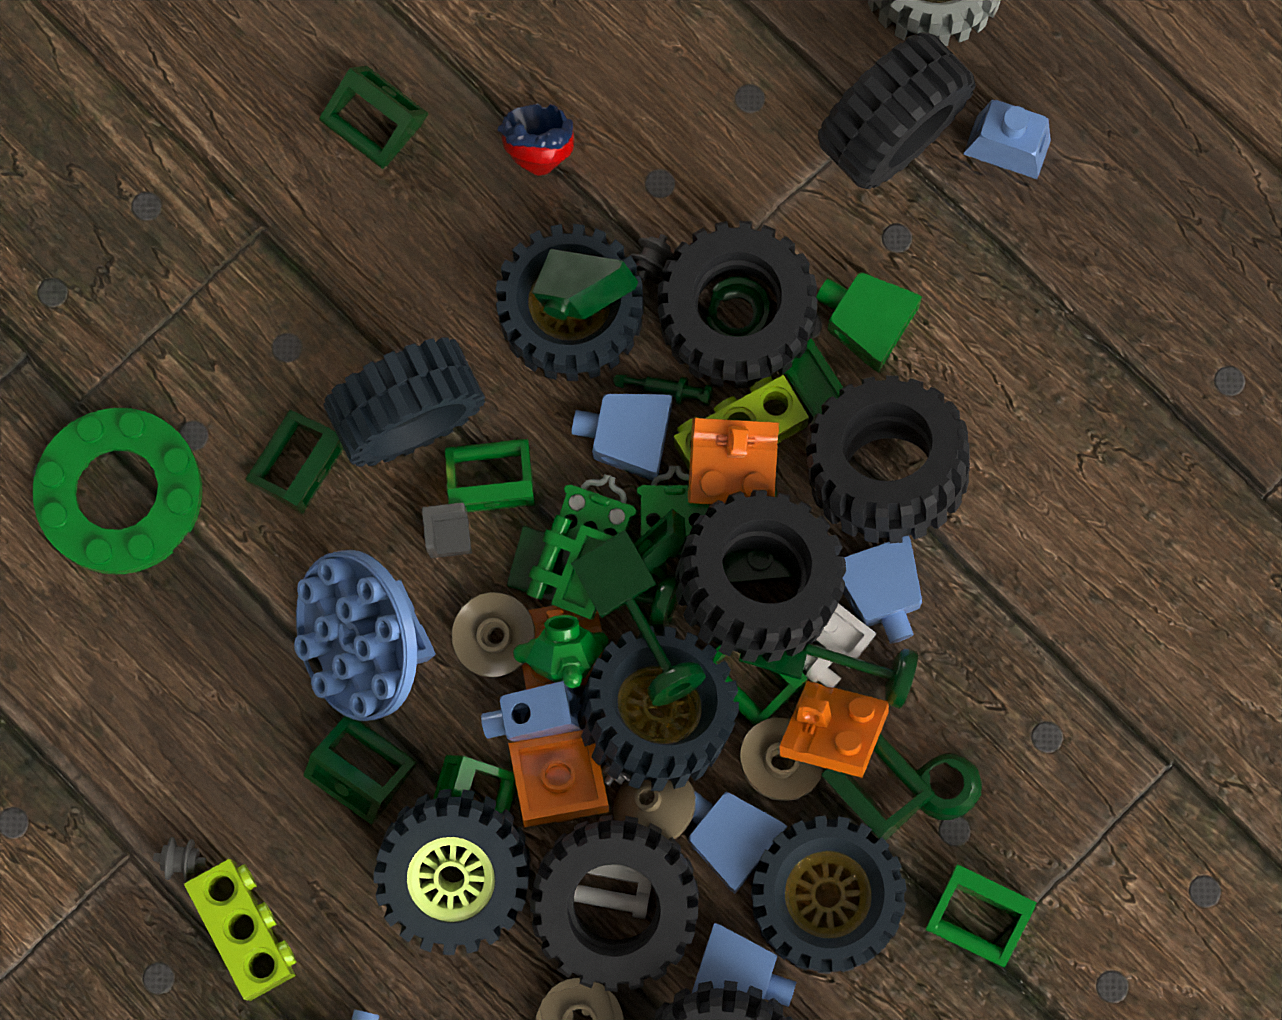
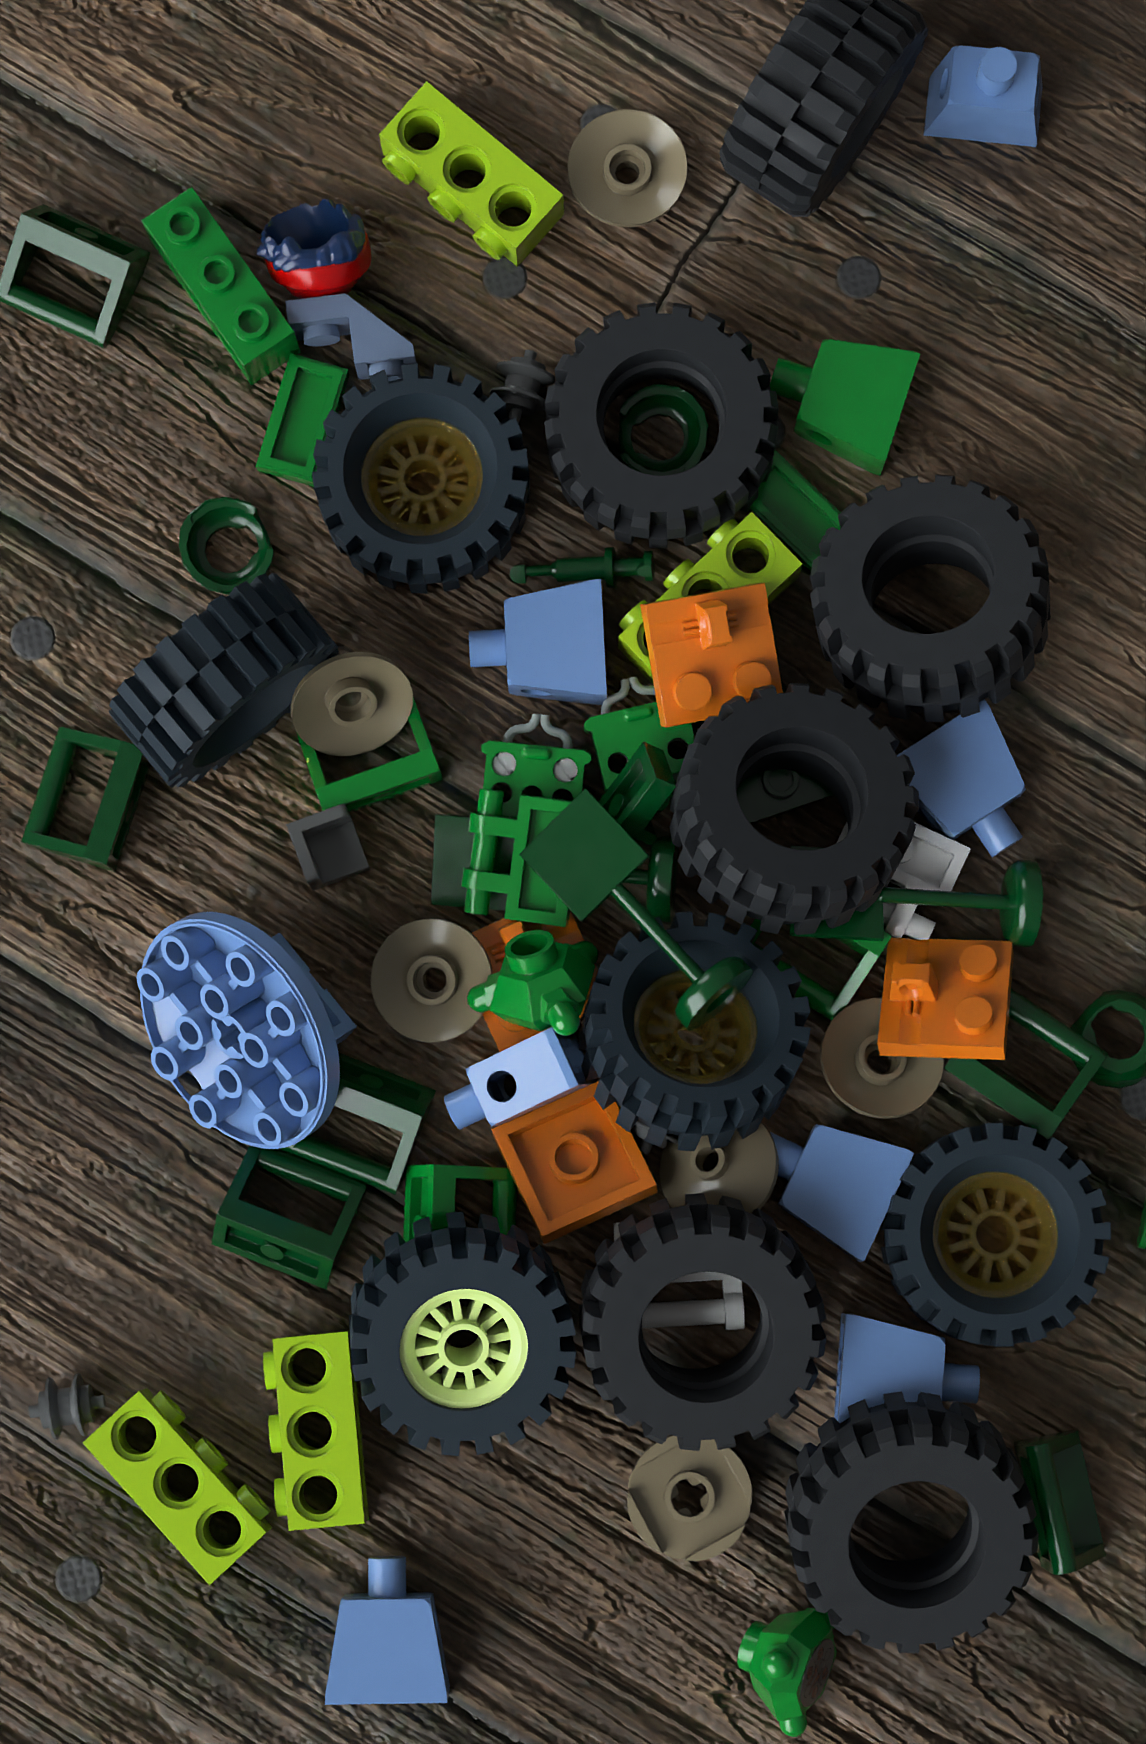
camera: 15 degrees left, 5 degrees up
dark green slope [532,249,638,320] -> none
none -> green brick [141,187,301,386]
none -> dark green piece [179,497,274,595]
none -> green tile [256,353,349,487]
none -> lime brick [263,1331,369,1531]
none -> dark green tile [280,1052,436,1195]
none -> sand blue slope [285,293,417,383]
none -> dark tan dish [291,652,413,756]
none -> lime brick [379,81,564,267]
none -> dark tan dish [568,109,687,227]

